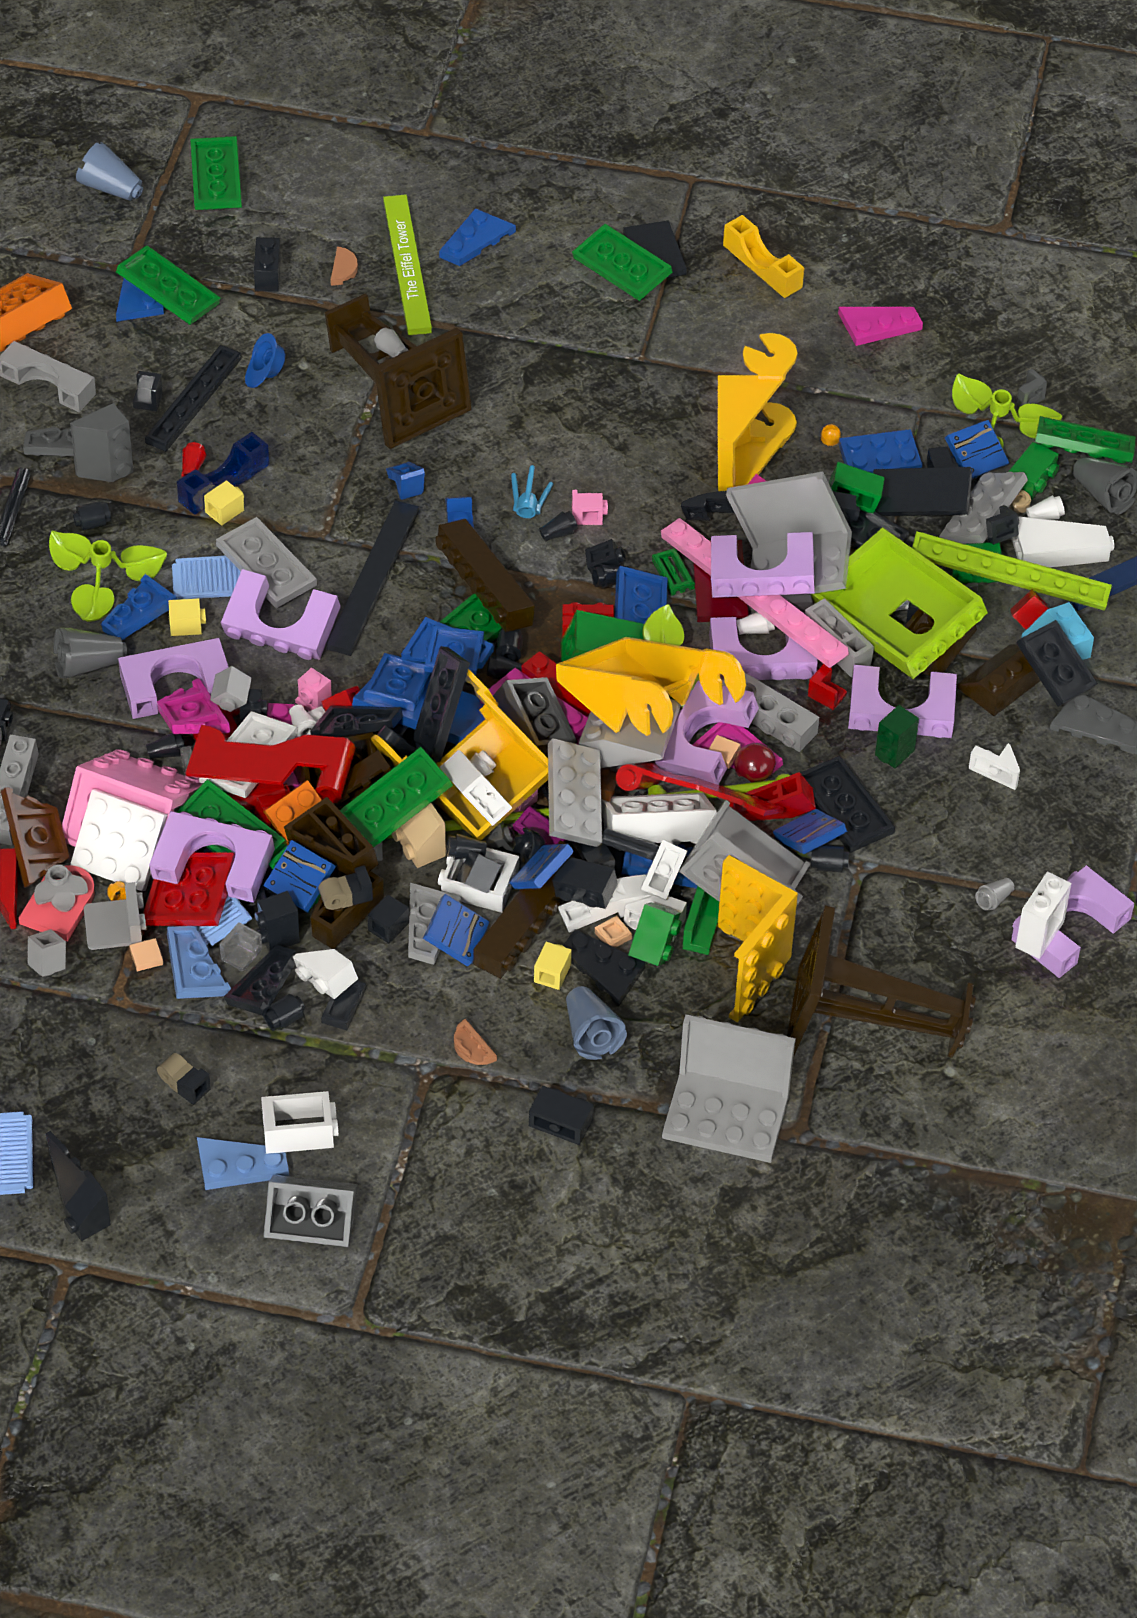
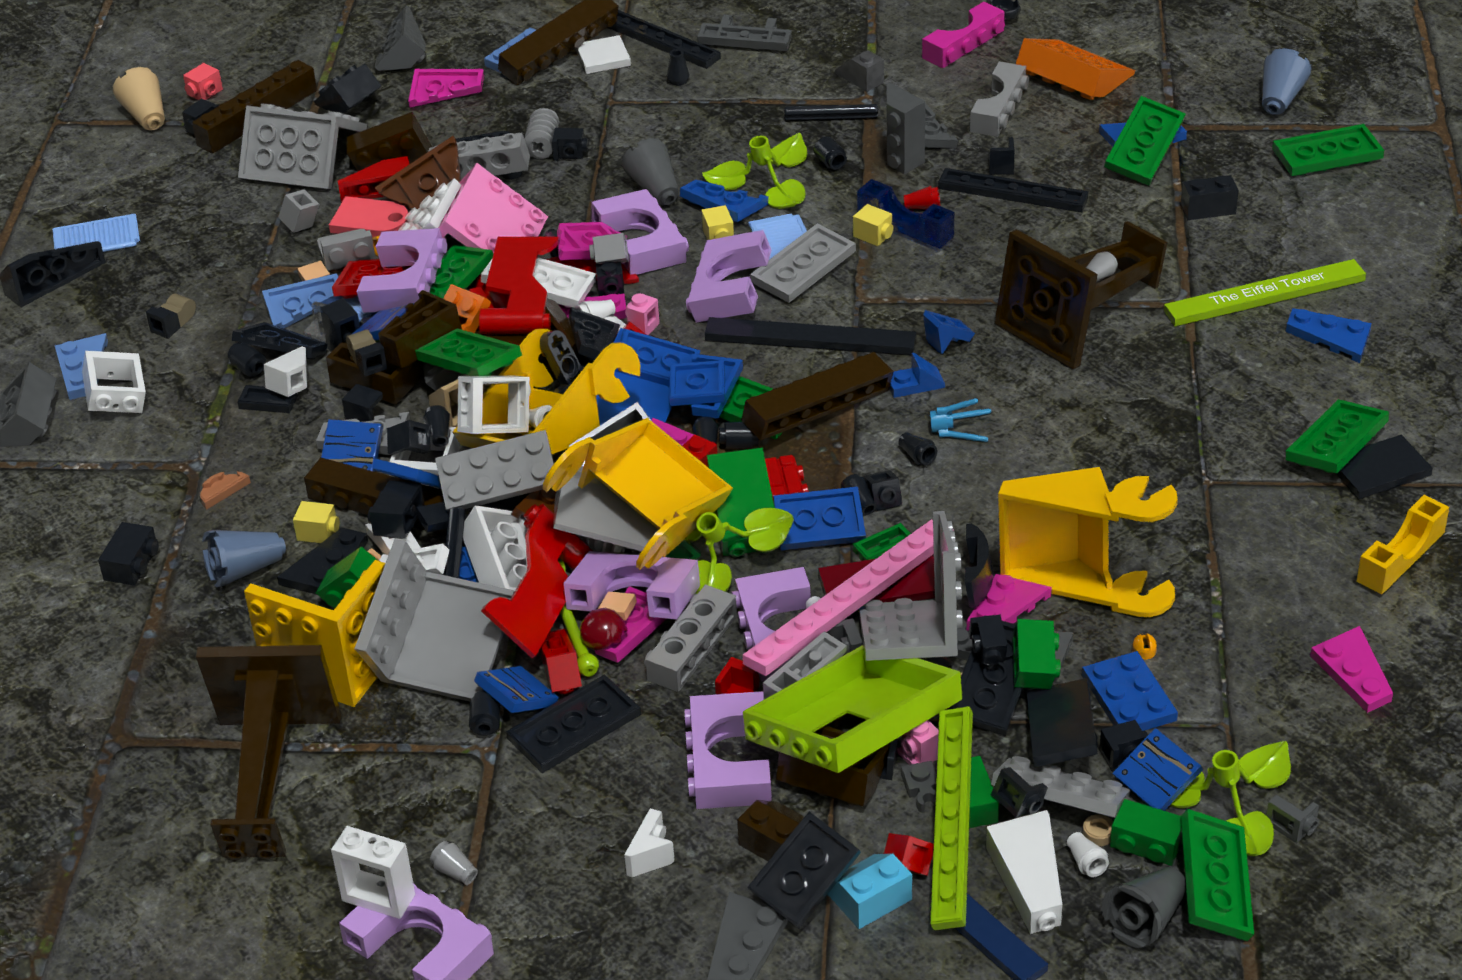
camera: 85 degrees right, 10 degrees down
light grey plate [34,865,88,912] -> none
blue piece [245,333,285,388] -> none
nougat tile [331,246,358,285] -> none
black tile [411,646,470,762] -> none
bright pink brick [572,490,608,525] -> none
light grey bracket [662,1015,795,1163] -> none
lavender arch [711,532,815,597] -> none
dark green brick [875,705,919,769] -> none

